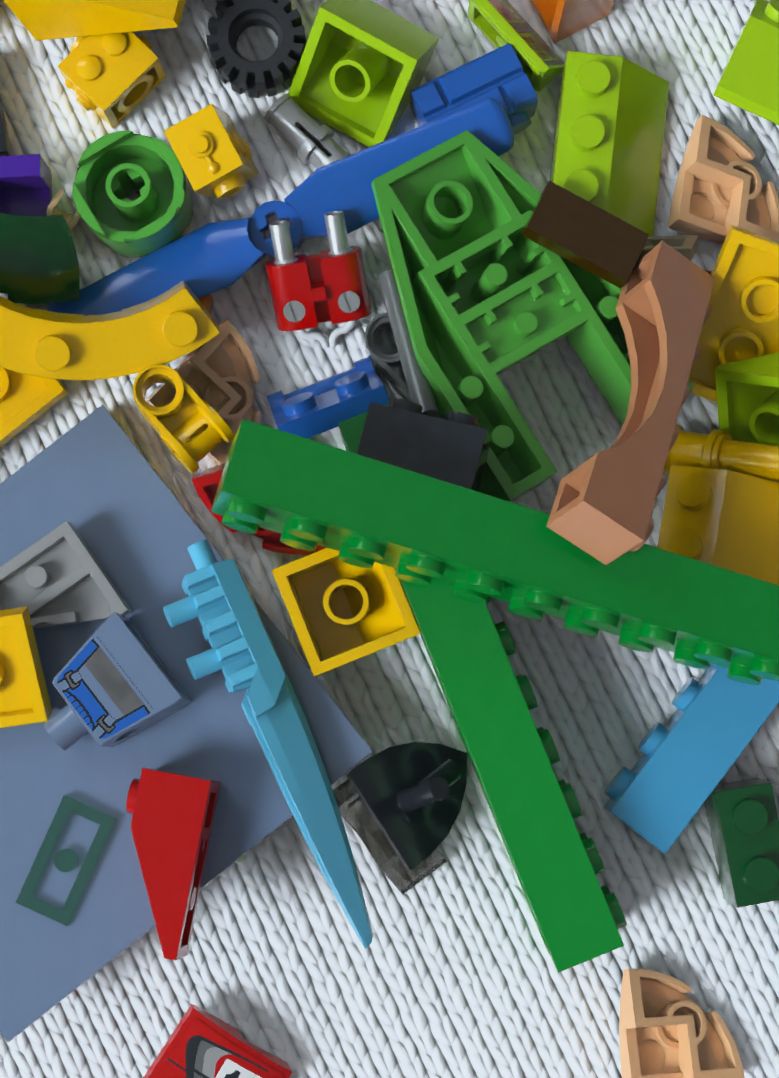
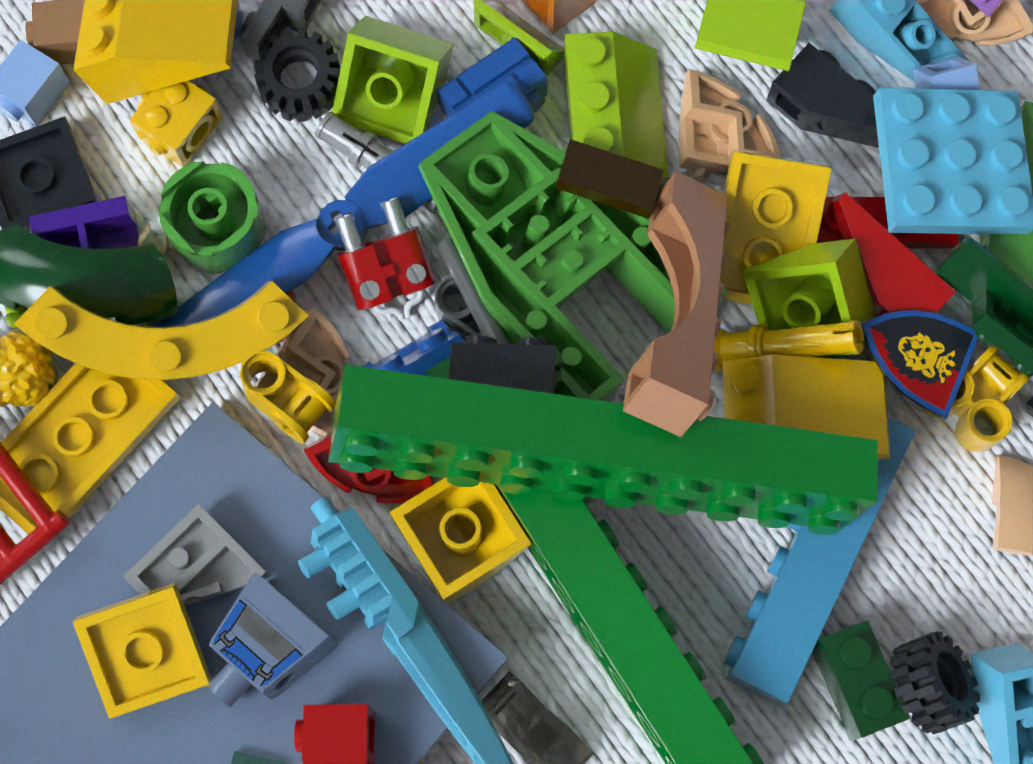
camera: 15 degrees left, 10 degrees down
yellow head [163,104,259,200] -> none
black shield [346,742,468,872] -> none

